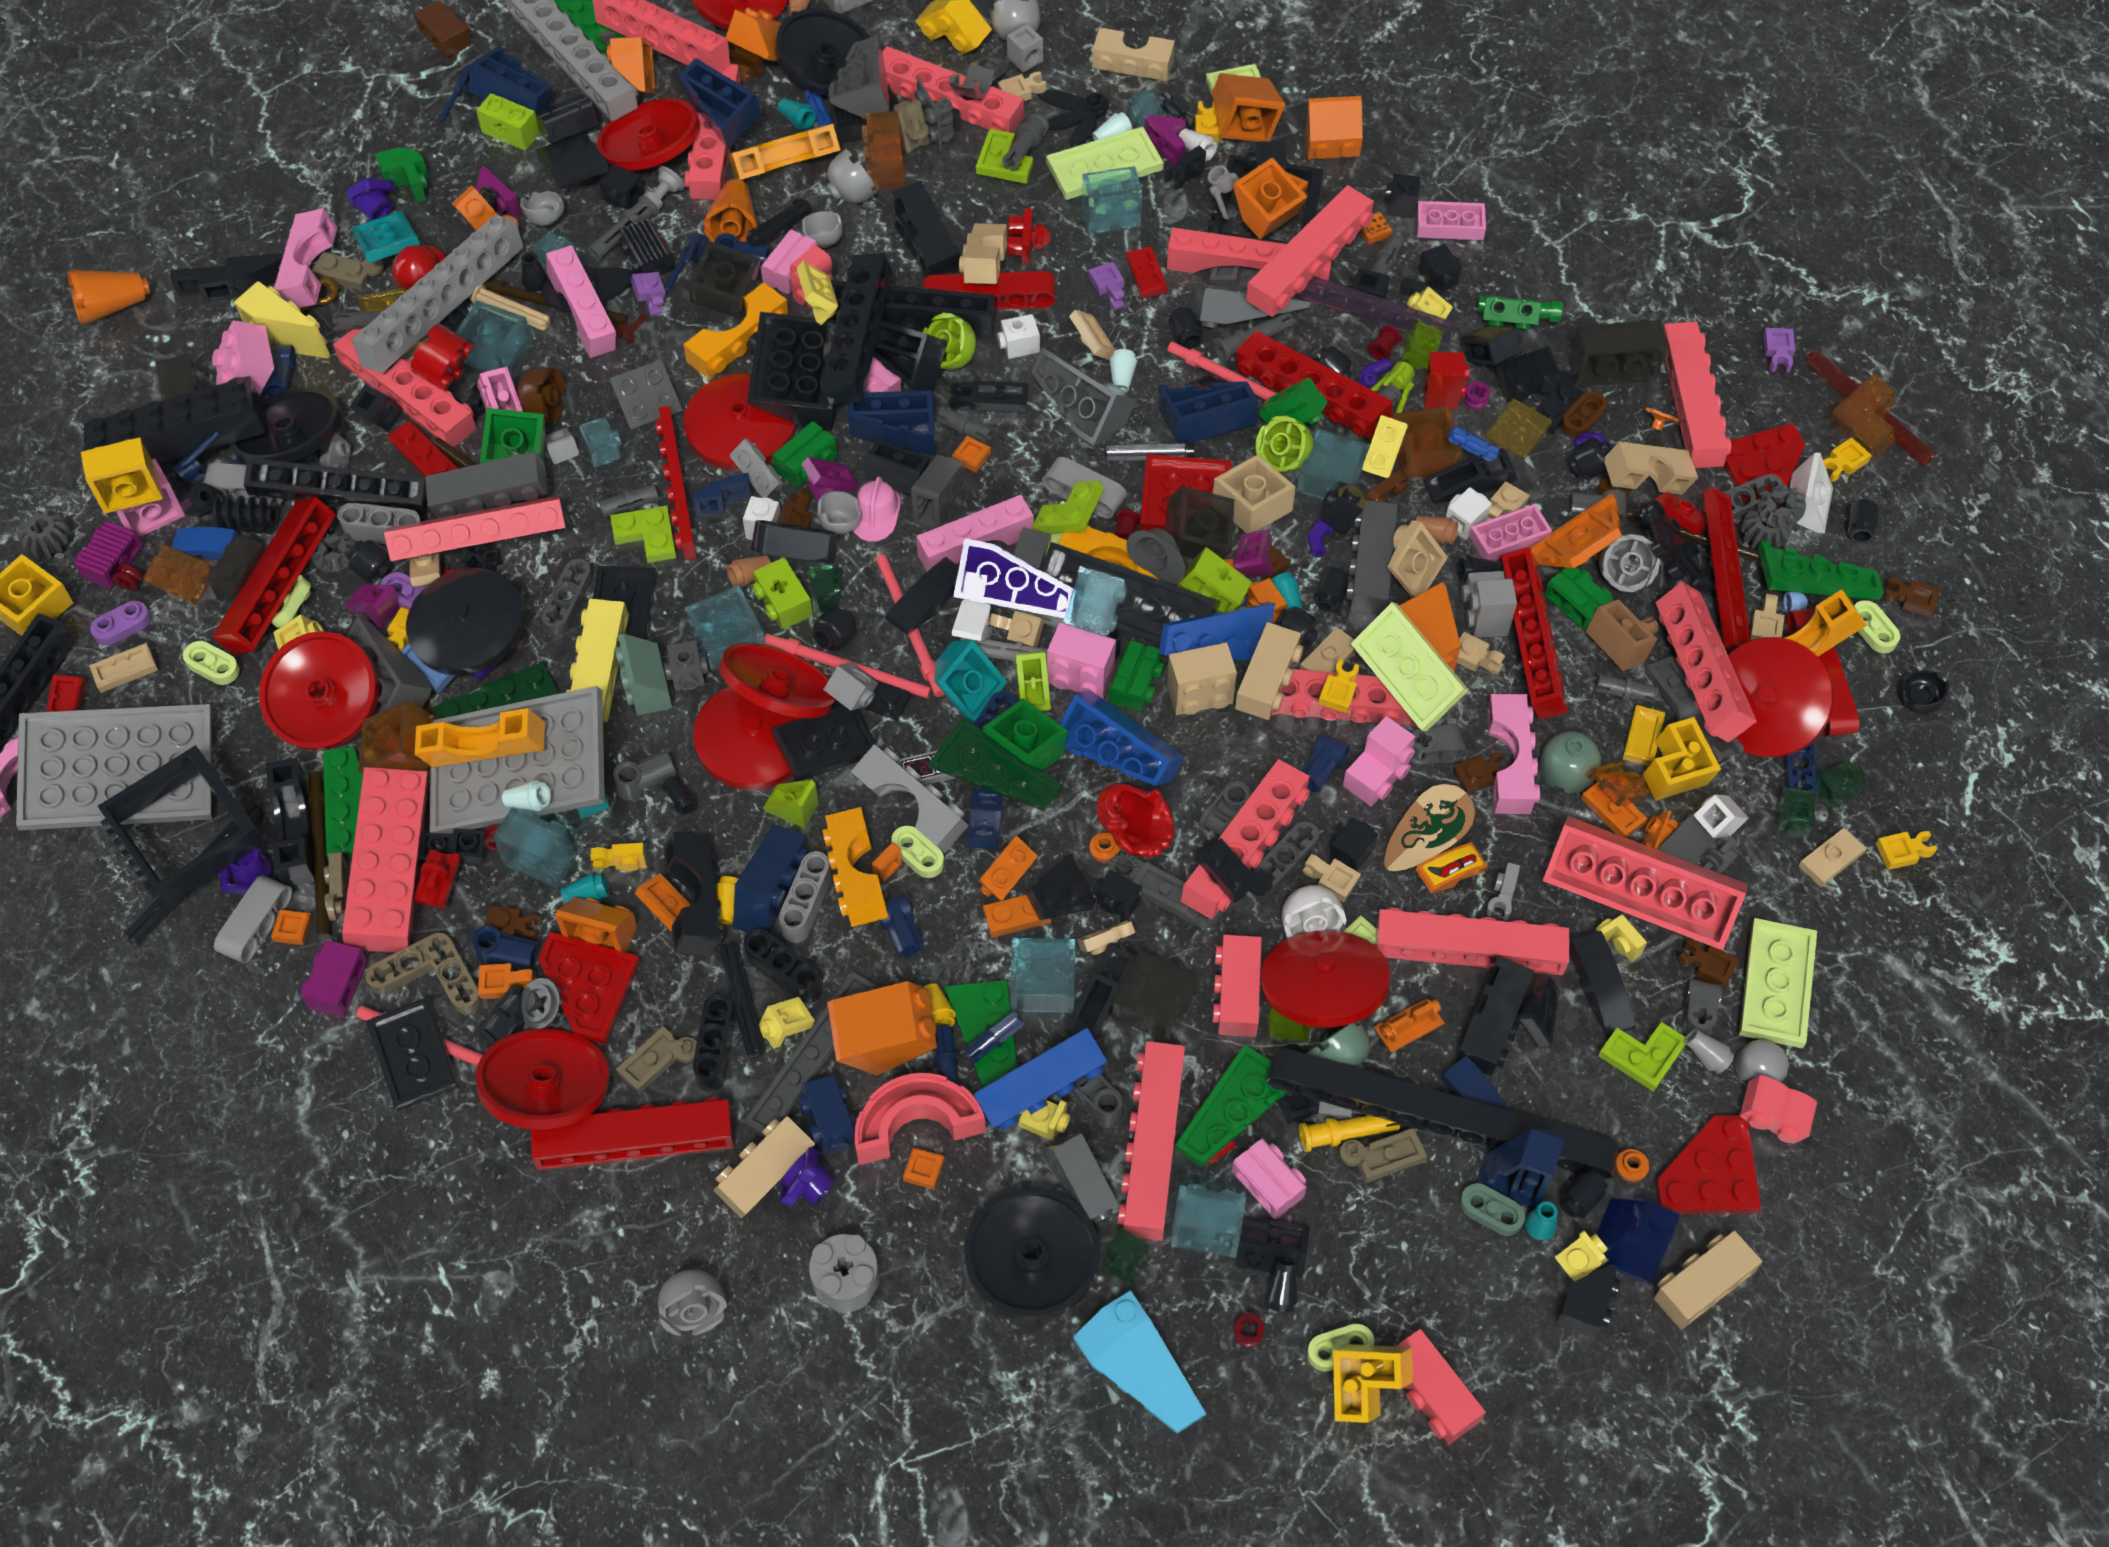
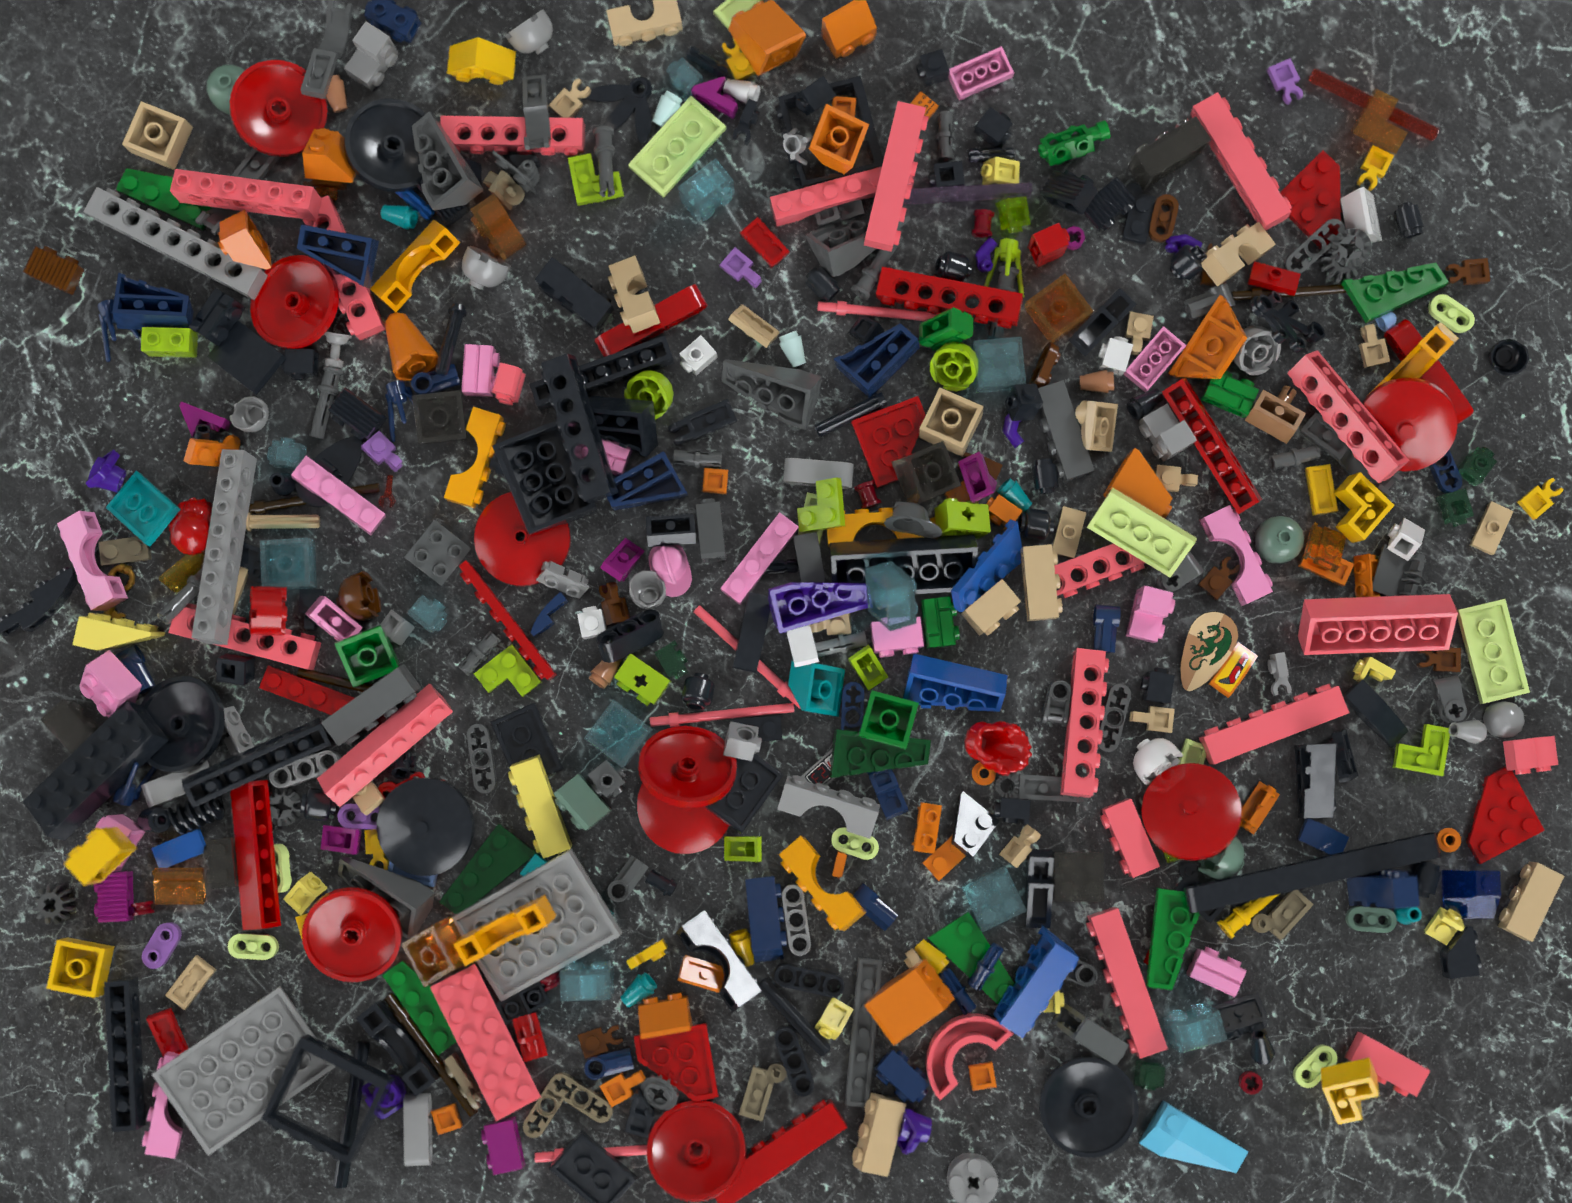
camera: 25 degrees left, 25 degrees up
green brick [375,148,429,203] -> none
light aqua cone [502,780,551,811] -> none
green brick [772,421,838,488] -> none
light yellow bracket [797,260,838,325] -> none
light grey hair [802,211,842,248] -> none
light grey brick [1007,24,1043,72] -> none
red hips [1007,208,1051,264] -> none
black hinge [1195,838,1273,903] -> none
yellow plate [1318,659,1359,713] -> none
light yellow bracket [1362,415,1408,478] -> none
blue axle [1448,426,1499,462] -> none
clear yellow piece [1486,399,1552,460] -> none
orange plant [1645,407,1680,431] -> none
red plate [1703,488,1751,651] -> none

